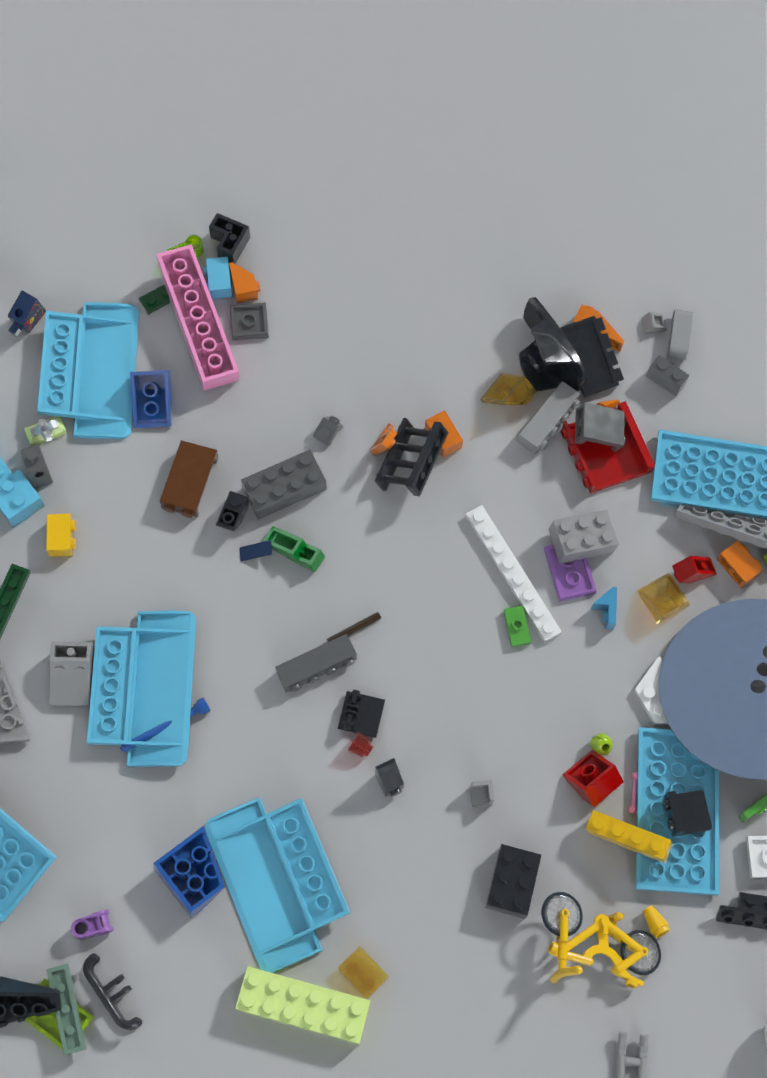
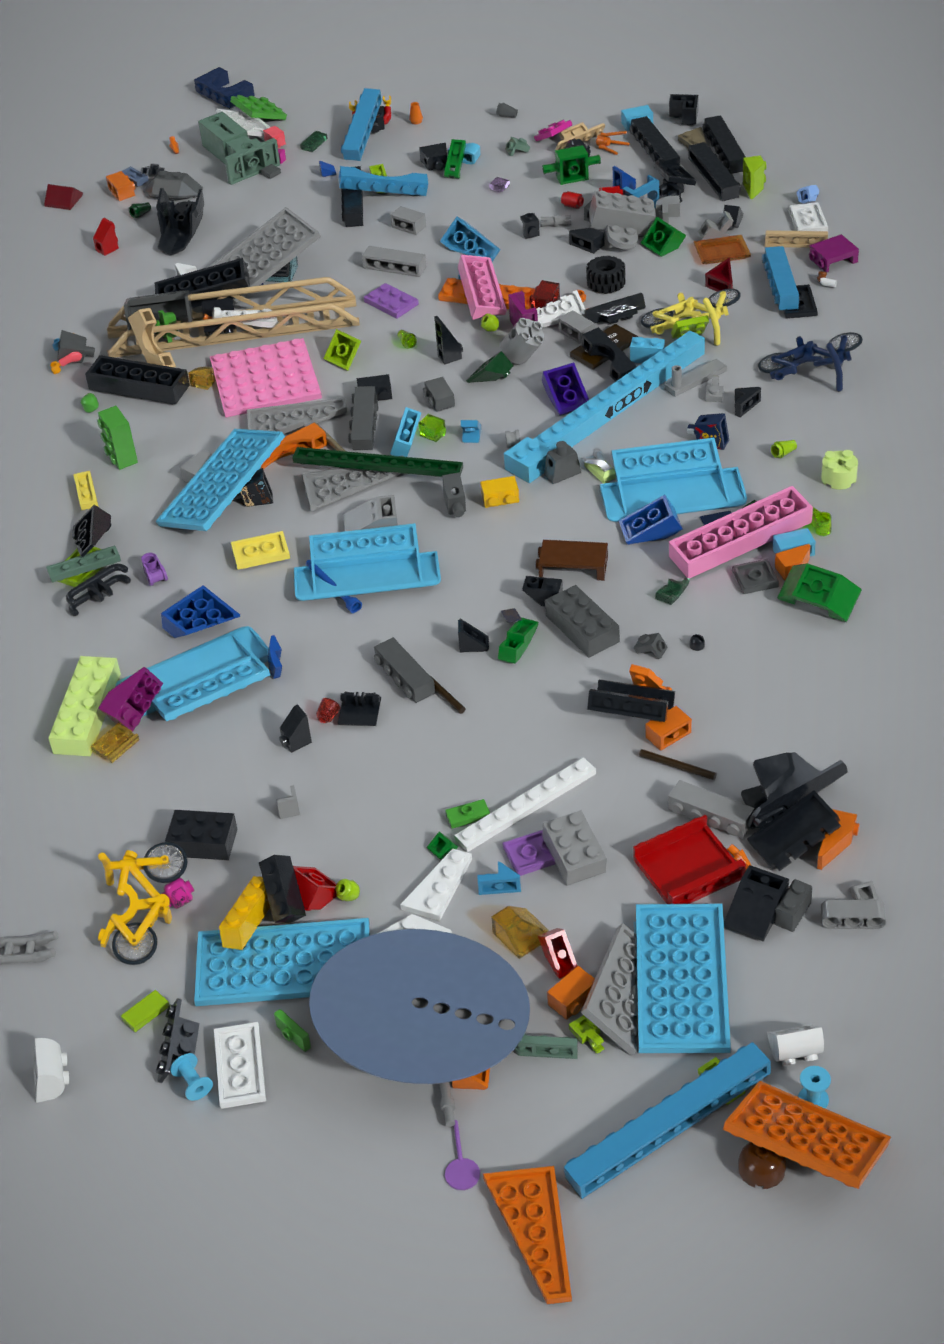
camera: 90 degrees right, 25 degrees down
black brick [209,213,250,264] -> none
clear yellow slope [480,373,536,406] -> none
dark grey panel [575,402,626,452] -> none
yellow cone [642,905,670,938] -> none
black bracket [662,790,712,837] -> none
none -> magenta slope [98,667,163,732]
none -> lime tile [121,990,170,1033]
none -> dark pink head [162,878,195,909]
none -> light yellow plate [231,531,290,570]
none -> black brick [259,855,306,923]
none -> blue slope [268,635,282,679]
none -> white wing [400,849,472,921]
none -> green slope [426,831,459,860]
none -> dark grey torso [442,473,466,517]
none -> black slope [458,618,489,653]
none -> dark brown bar [639,749,717,780]
none -> clear green slope [655,578,690,605]
none -> black hinge [690,634,705,651]
none -> dark blue sticker [700,511,731,525]
none -> black slope [724,865,789,942]
none -> lime cone [771,440,797,458]
none -> green slope [777,563,862,622]
none -> yellowish green brick [821,450,858,490]

